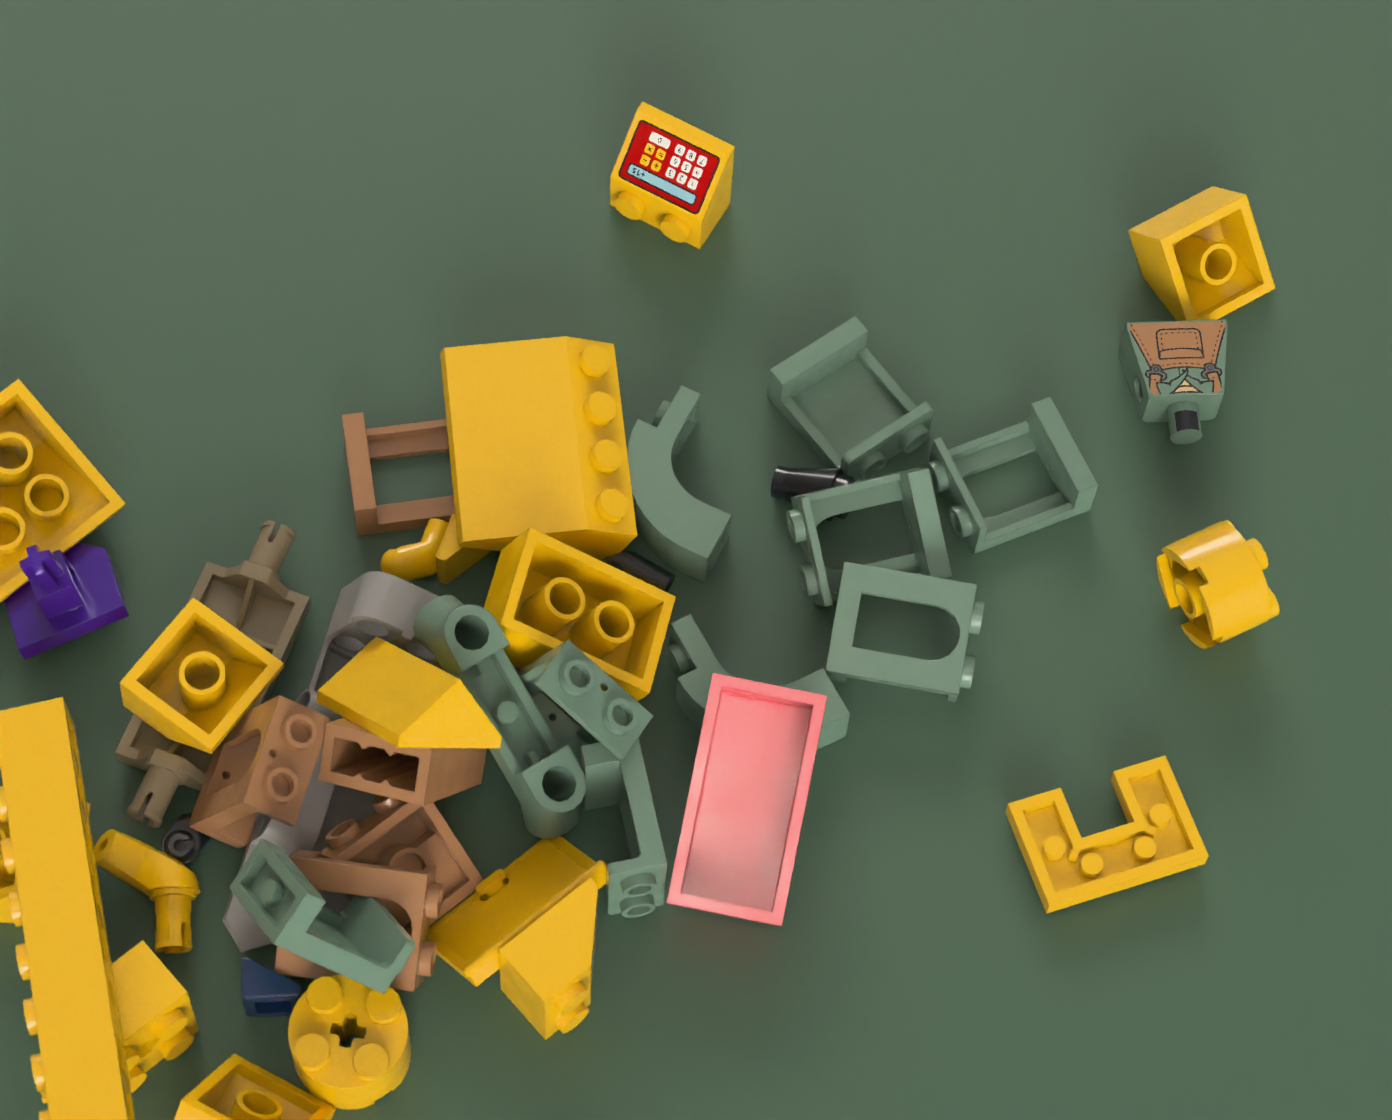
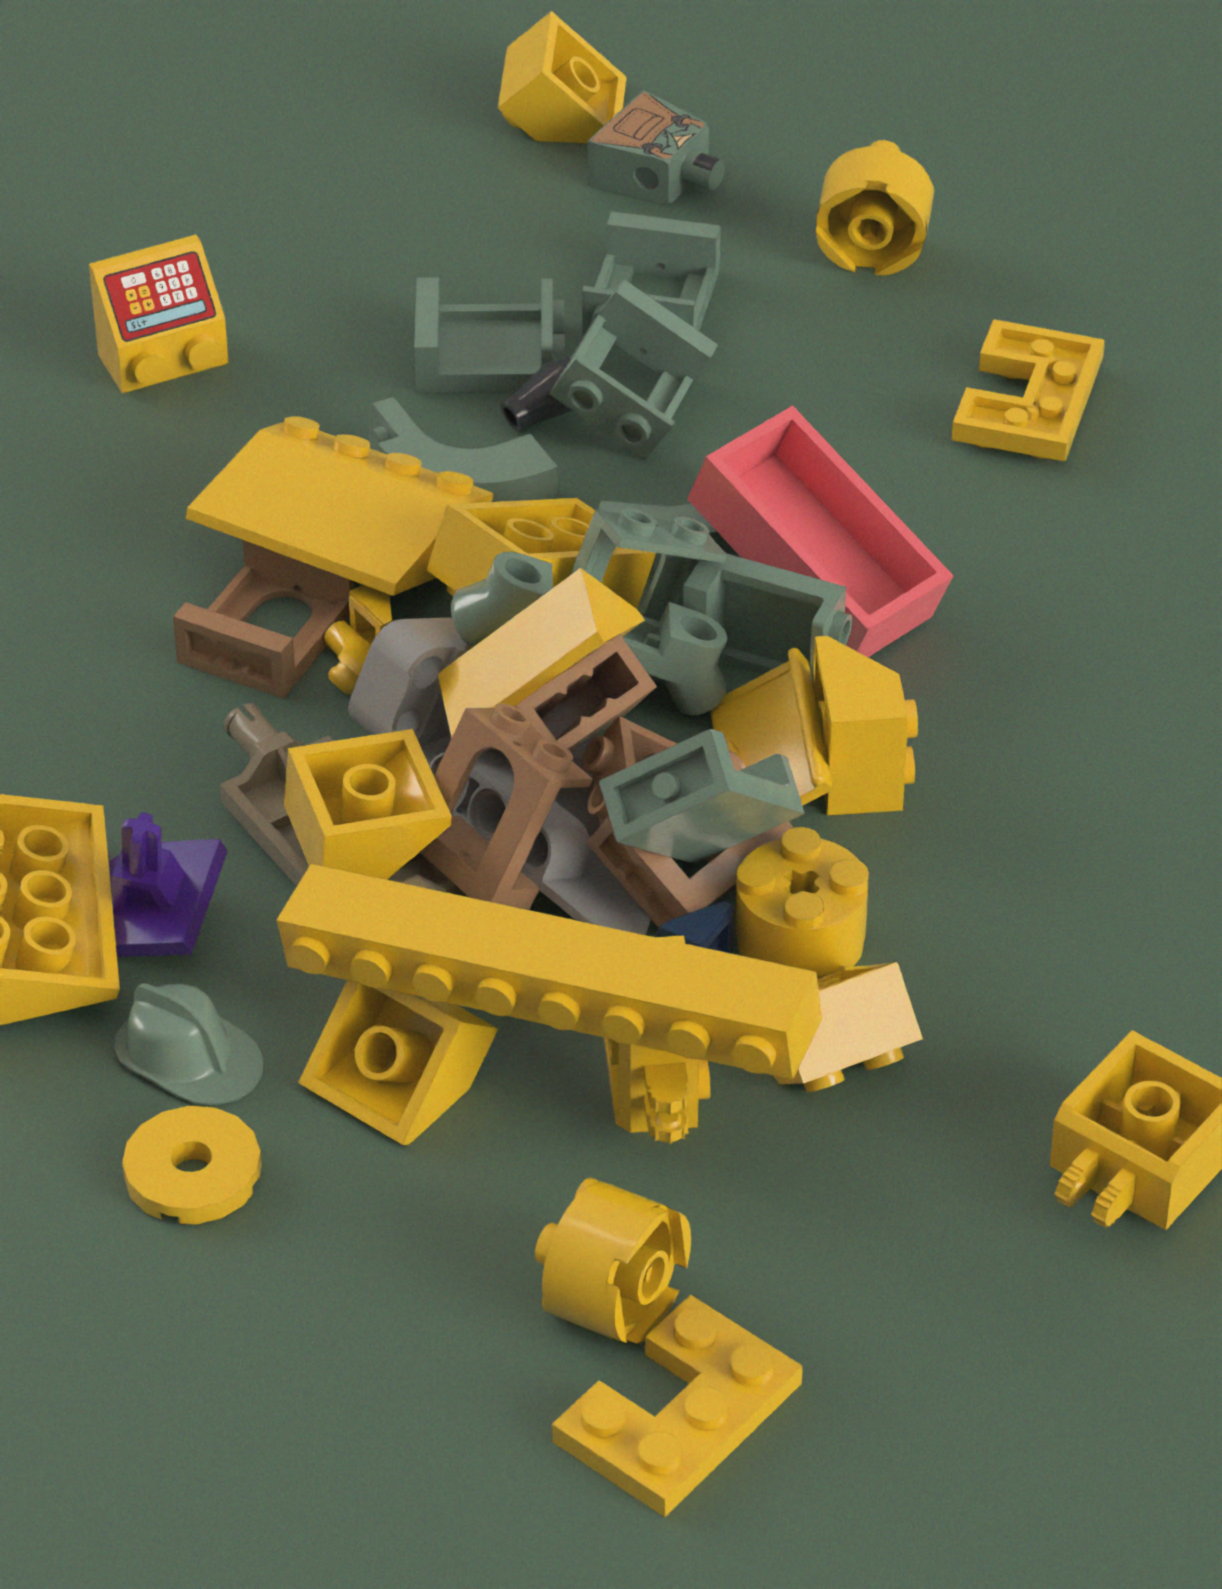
camera: 50 degrees left, 20 degrees down
sand green panel [825,561,985,702] -> none

